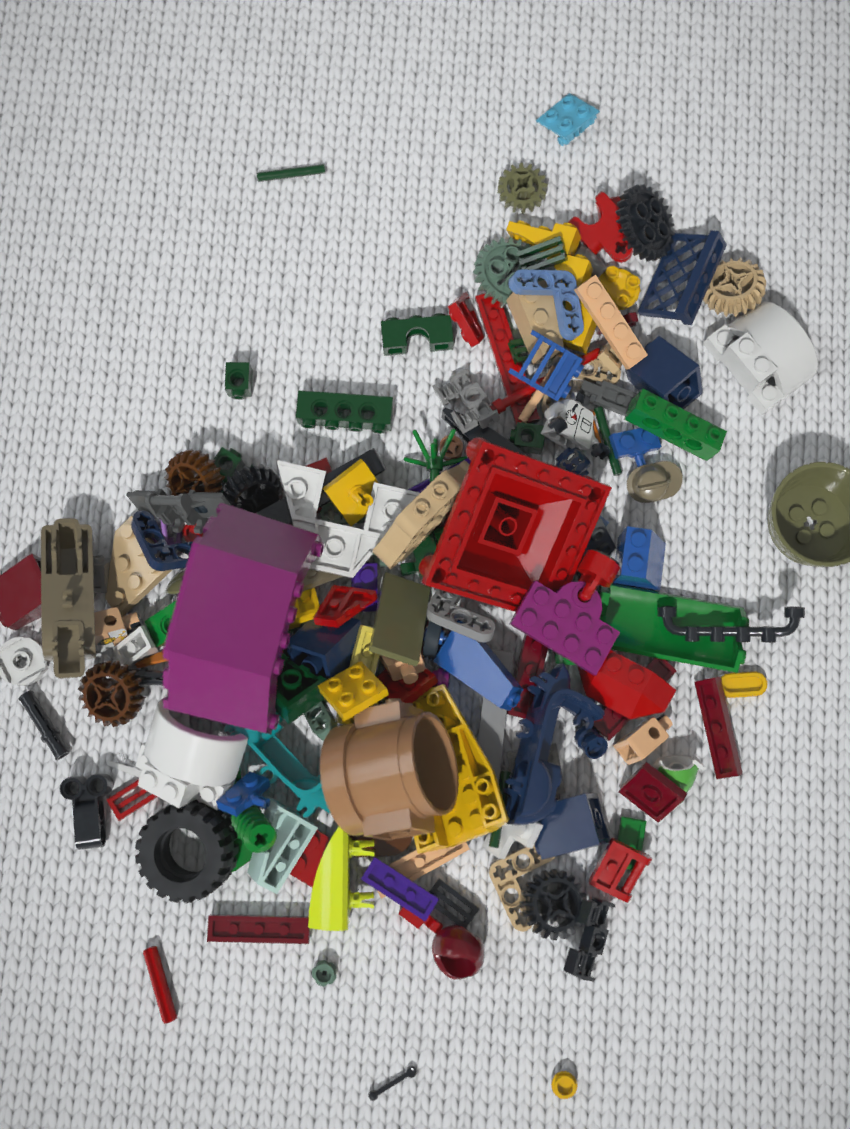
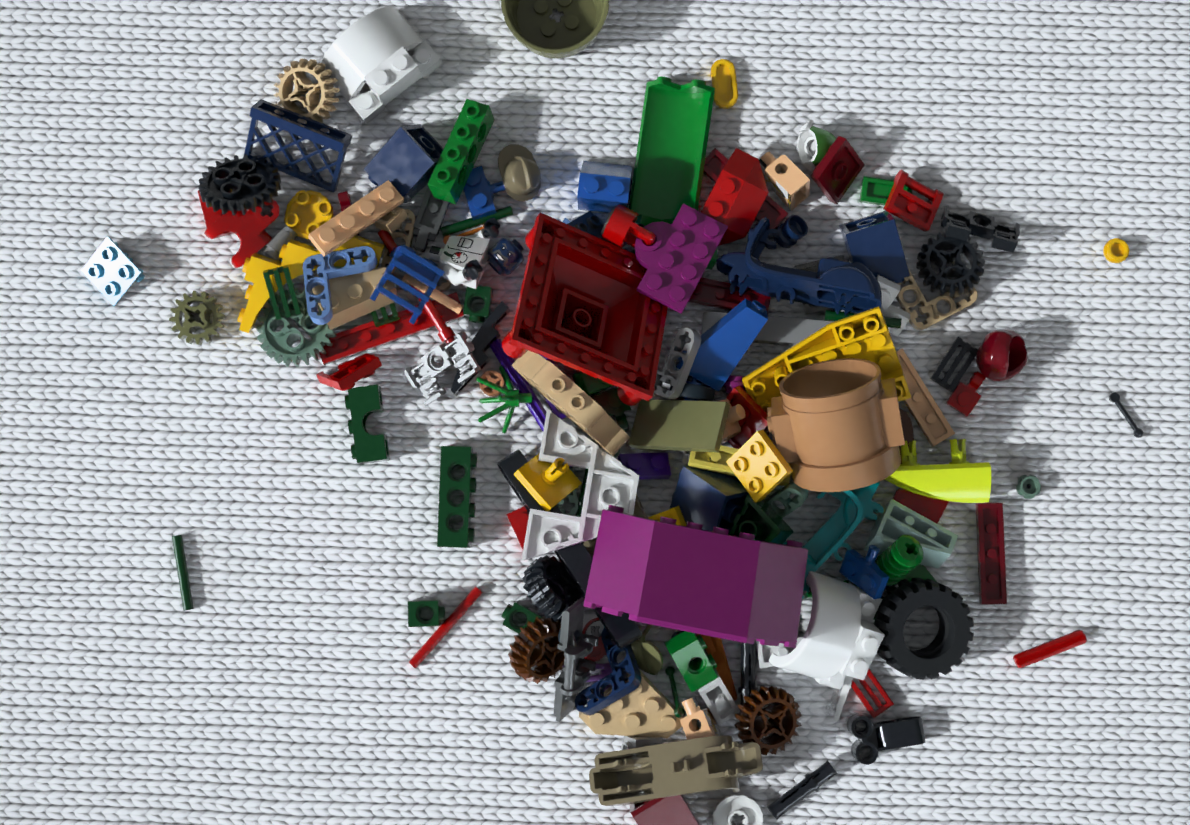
camera: 90 degrees left, 5 degrees up
red wing [313,585,378,628] -> none
dark purple plate [361,857,439,922] -> none
black bar [657,606,805,643] -> none
dark red plate [694,677,743,779] -> none
none -> red bar [409,586,483,668]
none -> dark green hinge [665,666,685,718]

